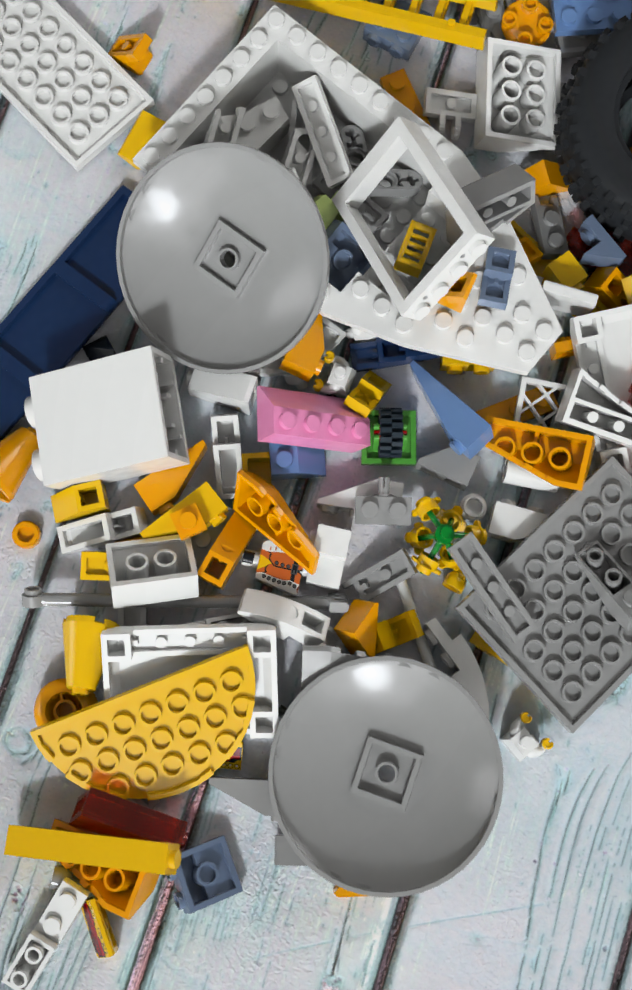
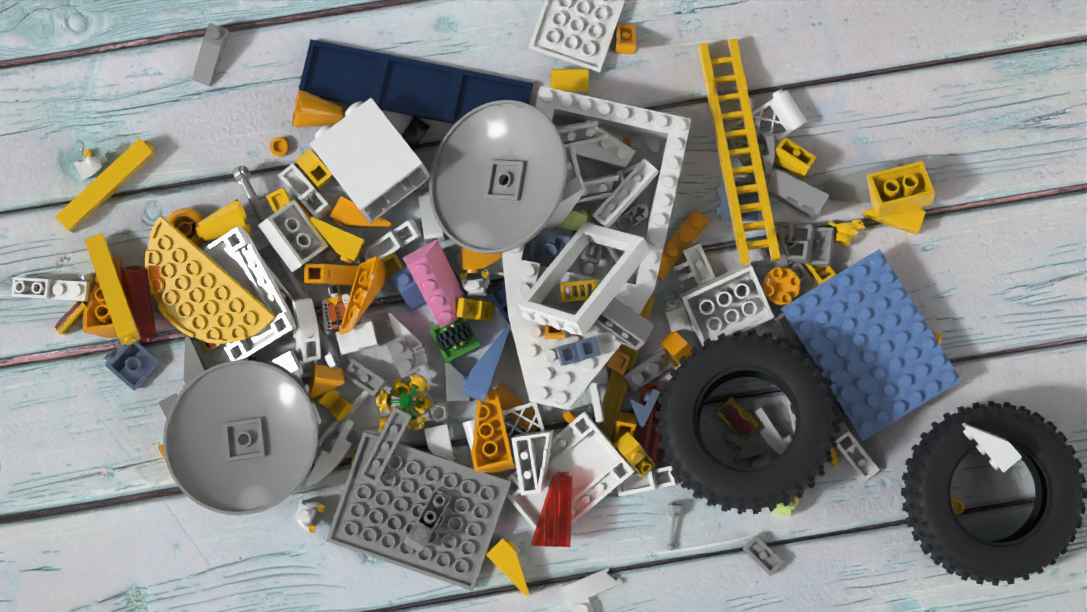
camera: 65 degrees right, 5 degrees up
light orange plate [170,502,208,541] -> none
yellow brick [543,250,589,290] -> none
none -> white bracket [662,299,690,332]

